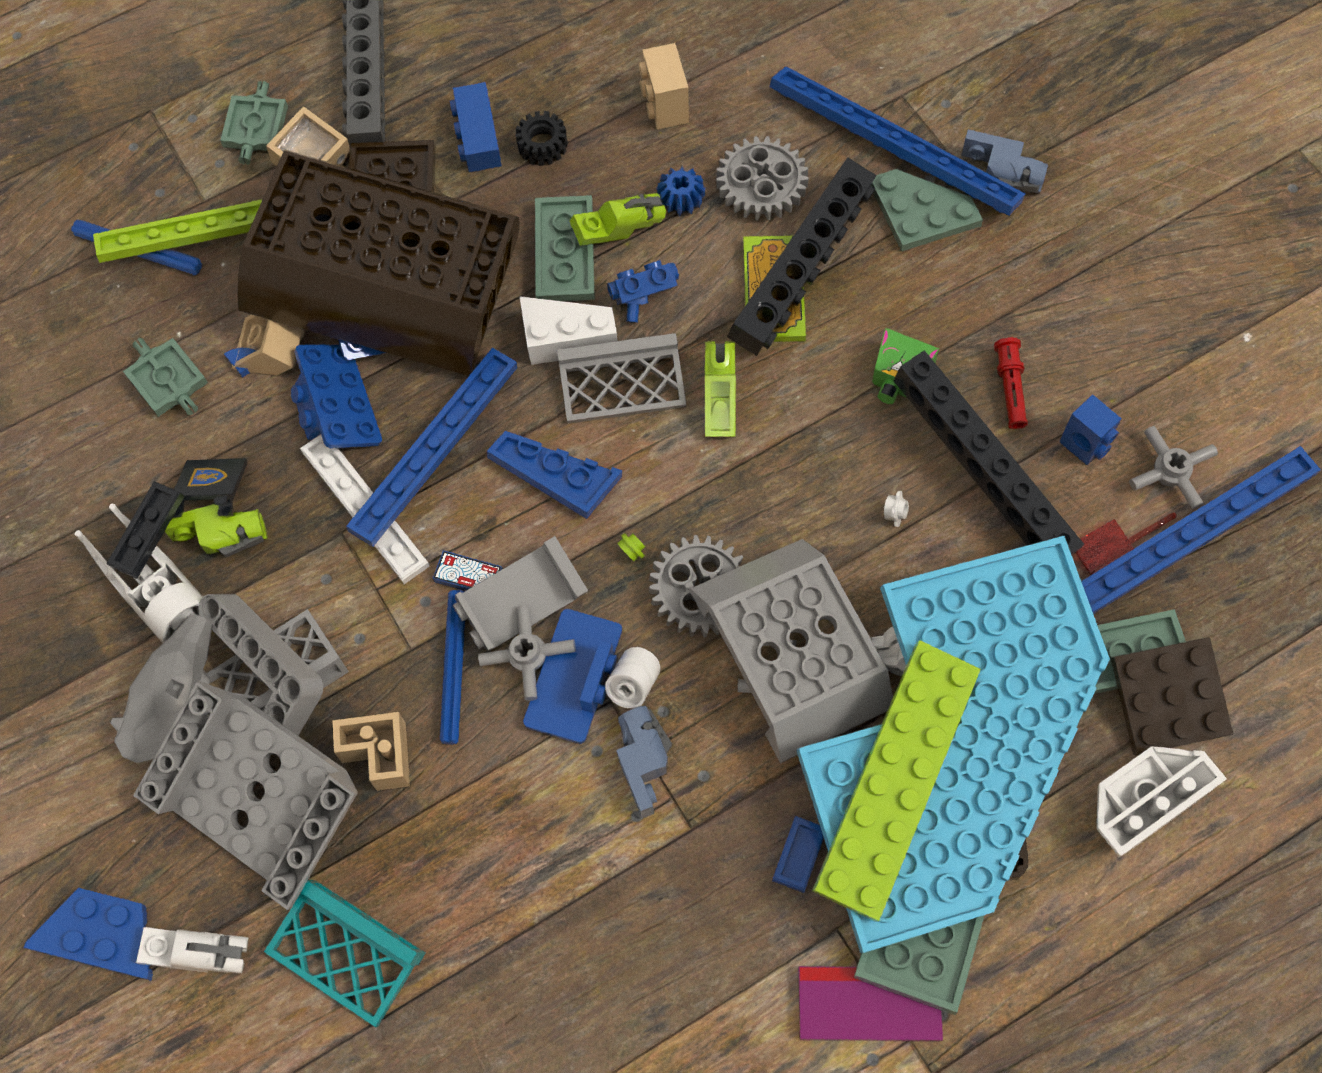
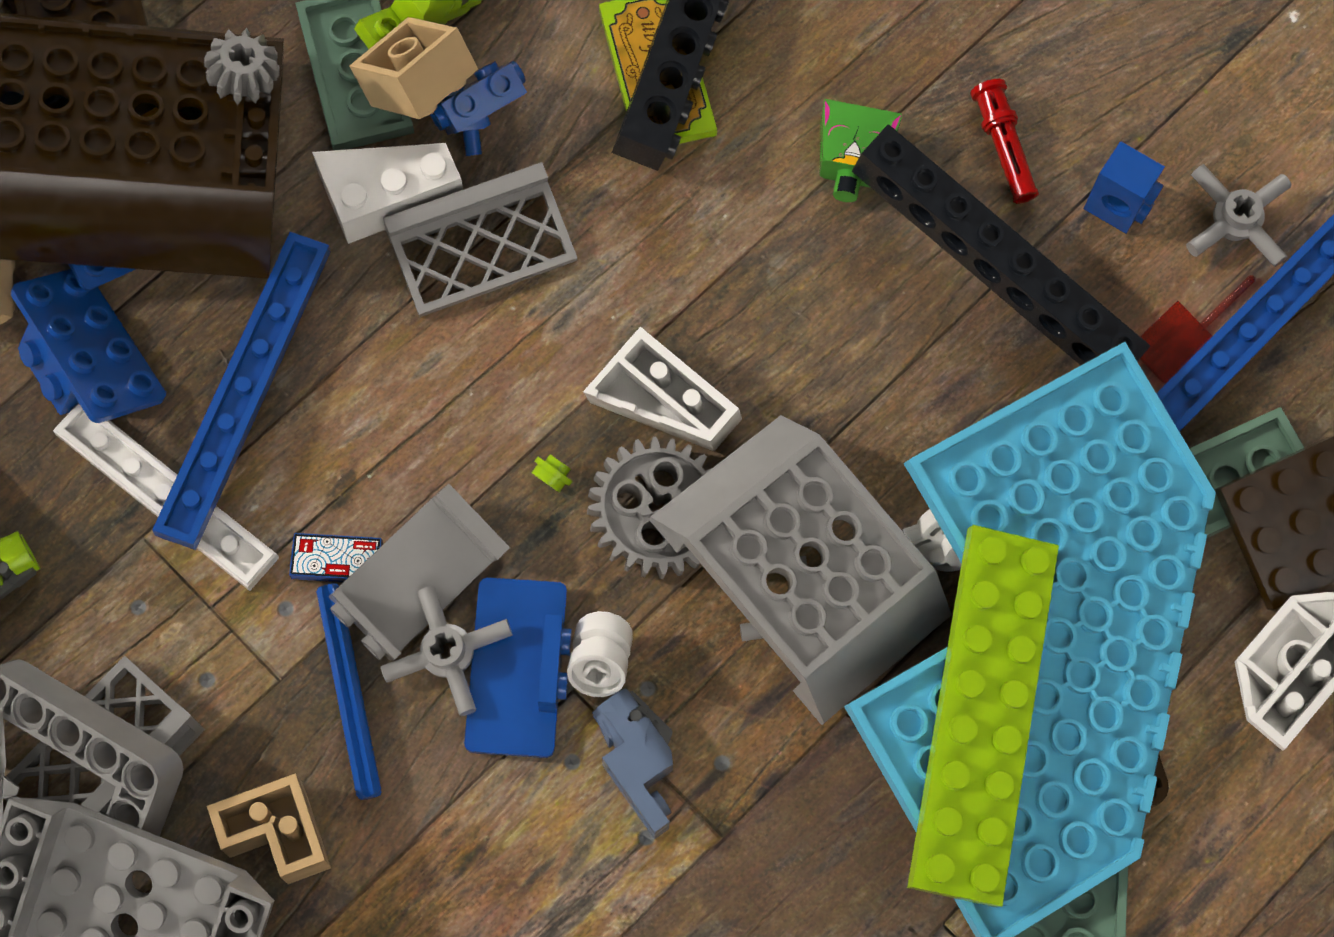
camera: 20 degrees left, 5 degrees up
blue wing [487,431,622,519] -> none
lime plate [705,341,736,437] -> none
blue tile [772,816,824,893] -> none
white plate [884,491,909,527] -> none
none -> light grey gear [204,27,279,105]
none -> tan brick [349,17,478,119]
none -> white wedge [583,327,742,451]

